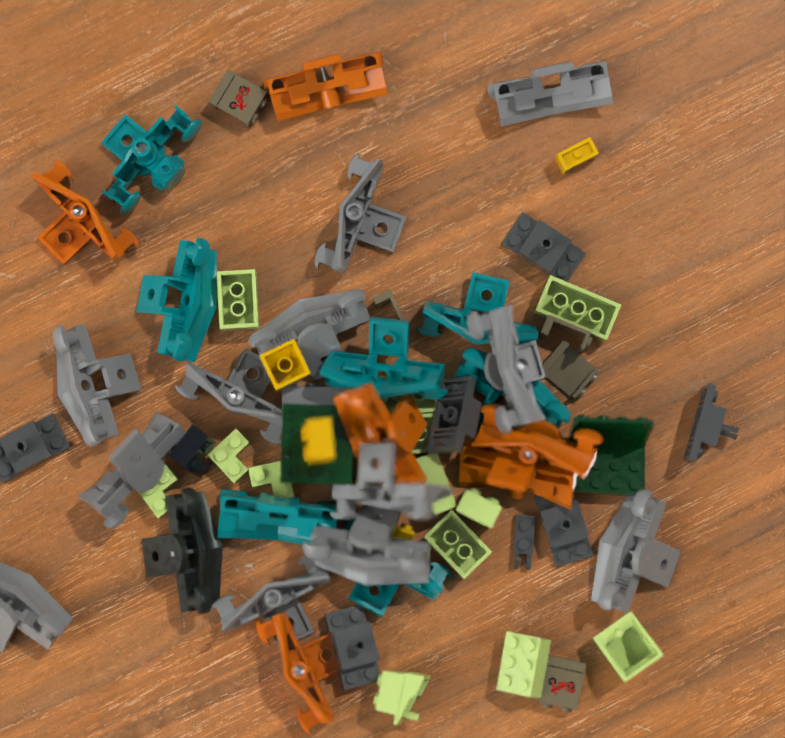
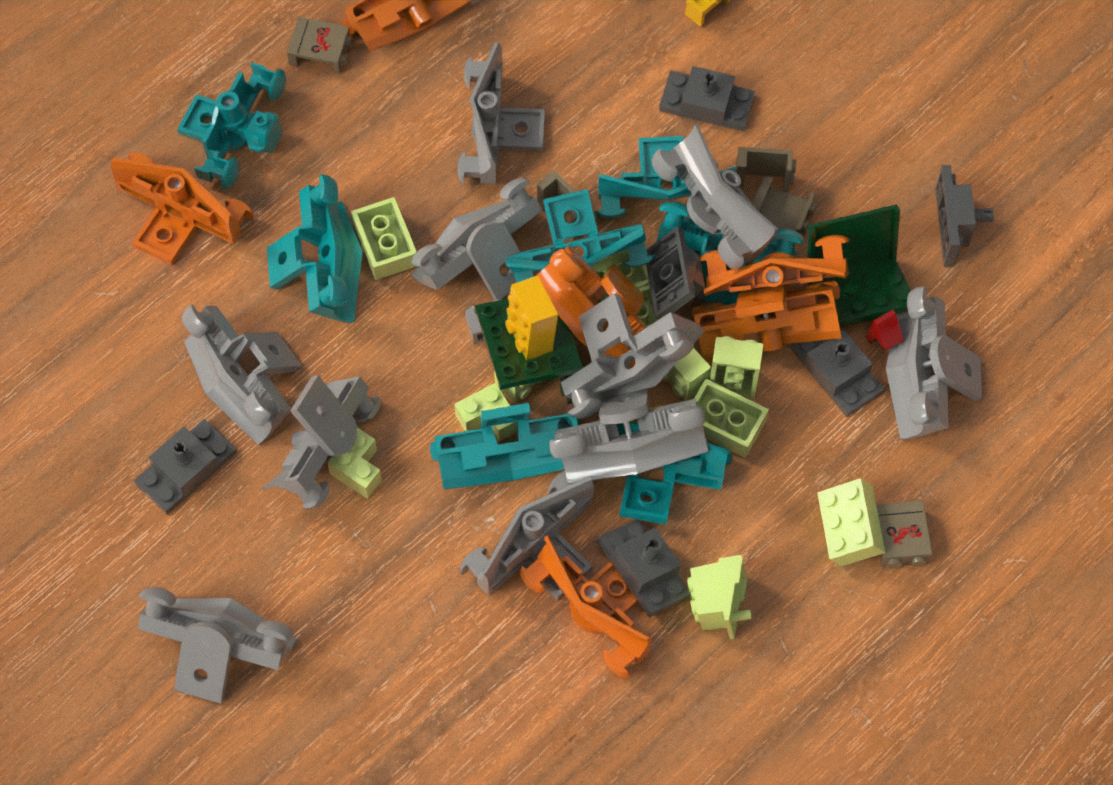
camera: 20 degrees left, 20 degrees down
pearl dark grey piece [142,487,223,614] -> none
black brick [169,424,216,478] -> none
light grey piece [175,348,282,445] -> none
yellowish green brick [208,429,251,484] -> none
yellow slope [259,339,311,392] -> none
dark grey hinge [513,515,535,570] -> none
yellowish green brick [534,275,621,342] -> none
yellowish green piece [593,611,663,682] -> none
none -> red slope [865,310,903,350]

